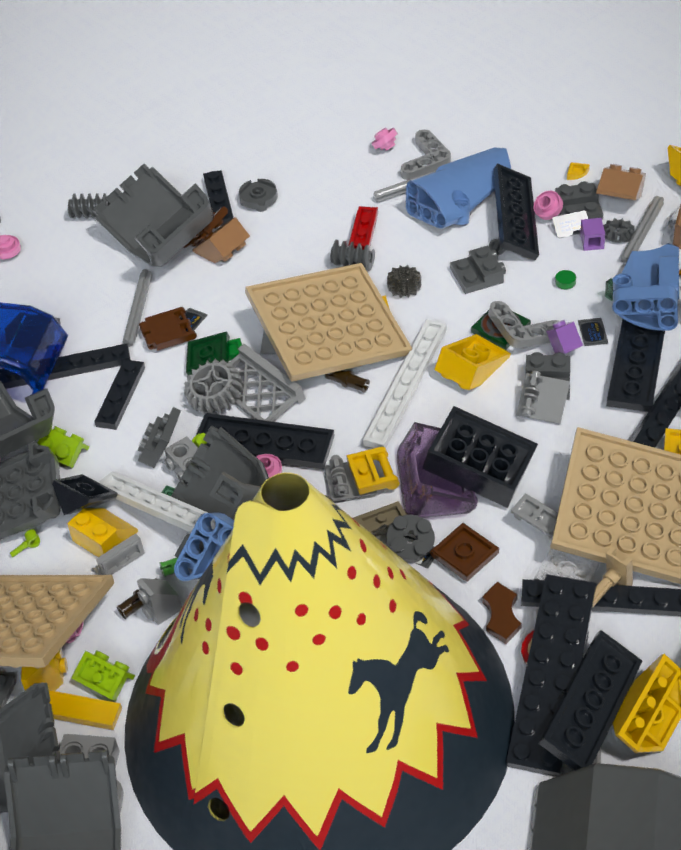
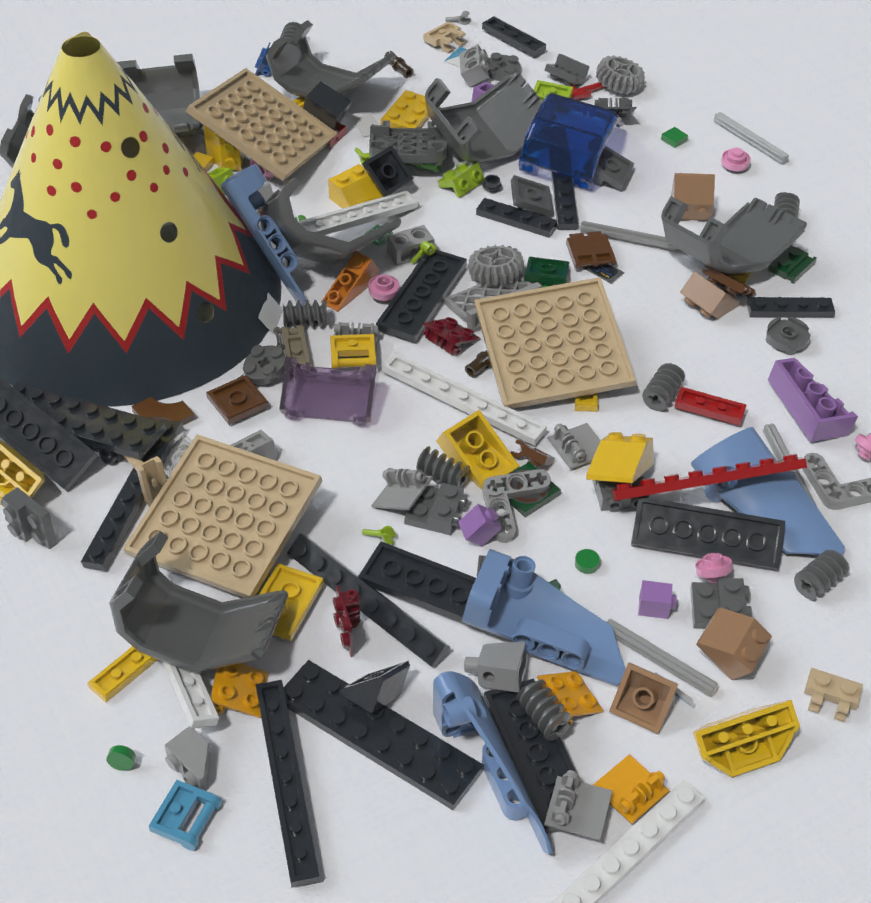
camera: 95 degrees right, 0 degrees up
light grey plate [96,533,145,575] -> none
dark grey plate [137,407,181,468] -> none
clear smoke gear [387,265,422,298] -> none
black slope [422,406,538,508] -> none
sticker [552,210,588,238] -> none
yellow tile [567,162,590,180] -> none
dark grey gear [603,218,635,243] -> none
none -> lime hand [362,525,397,545]
none -> dark grey piece [416,446,470,487]
none -> dark red hinge [423,317,481,356]
none -> black plate [482,175,502,192]
none -> dark grey plate [510,175,553,217]
none -> reddish brown plate [511,440,555,468]
none -> light grey hinge [547,423,601,469]
none -> yellow slope [586,432,653,483]
none -> red plate [611,454,807,501]
none -> medium nougat slope [671,173,715,221]
none -> medium lavender wedge [768,358,858,442]
none -> dark grey piece [794,550,850,600]
none -> tan plate [804,667,863,722]

